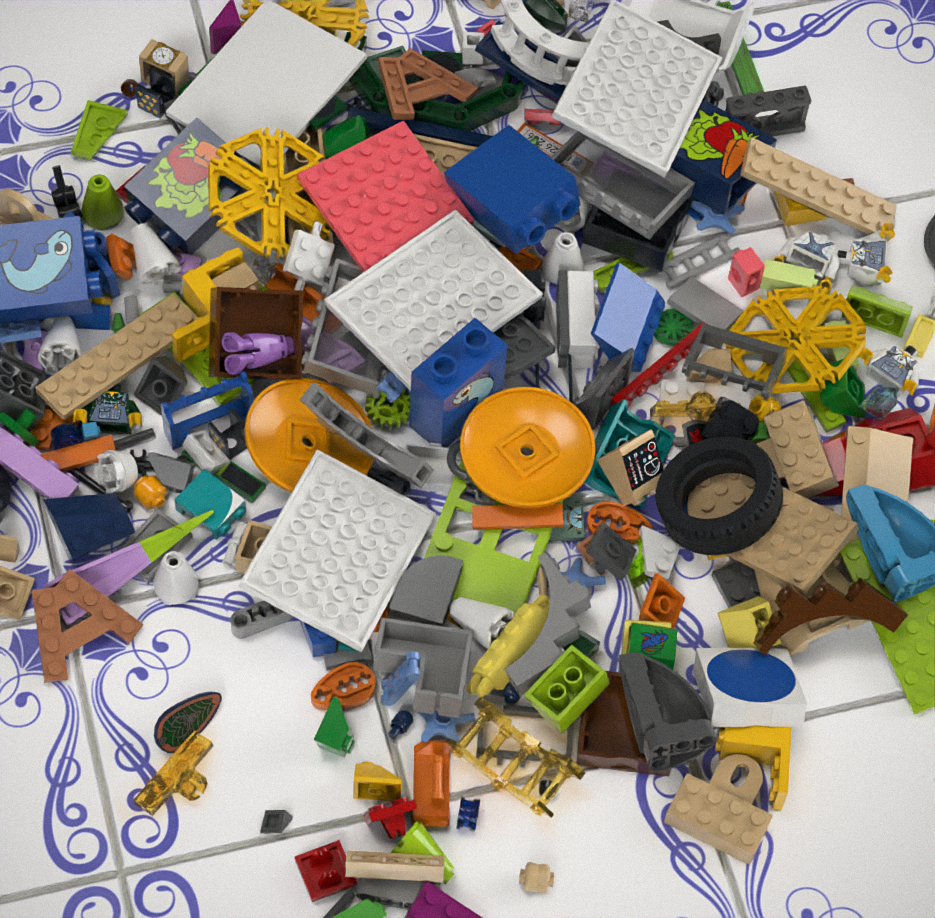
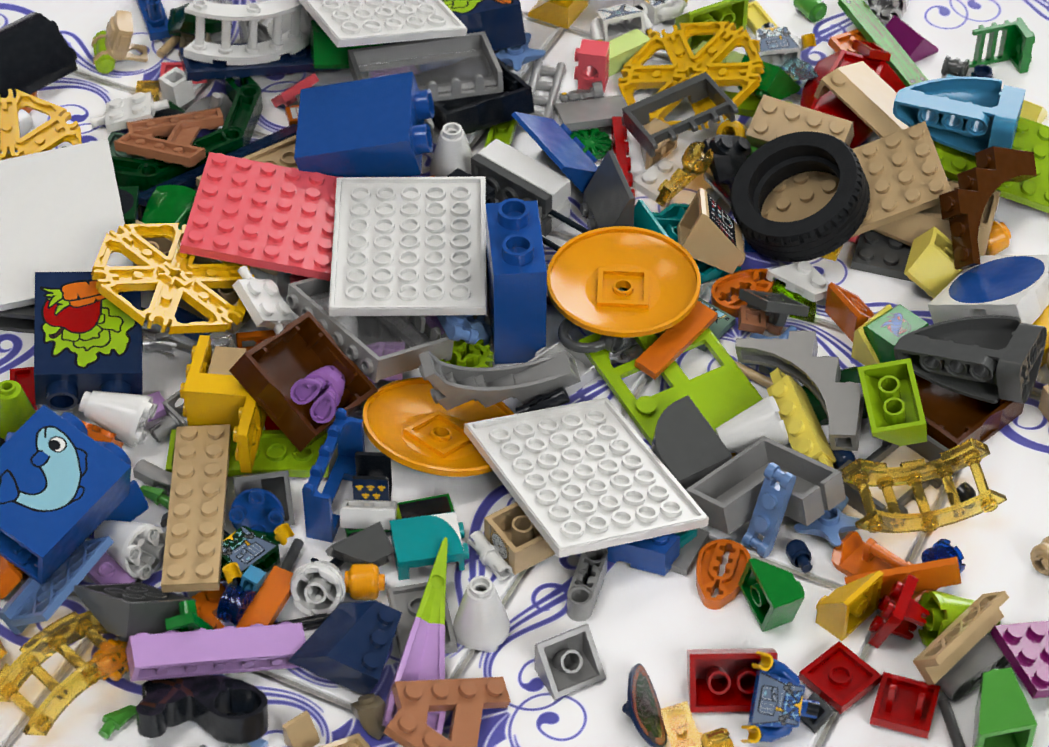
camera: 45 degrees left, 15 degrees down
none -> white plate [90,92,170,133]
none -> clear yellow tile [135,80,161,102]
none -> blue dish [229,488,285,532]
none -> dark tan plate [350,694,386,740]
none -> light grey slope [534,624,606,699]
none -> light grey piece [559,81,604,102]
none -> red slope [687,648,778,713]
none -> torso [741,651,820,743]
none -> red plate [799,641,882,714]
none -> orange tile [844,557,962,598]
none -> light orange head [986,220,1011,255]

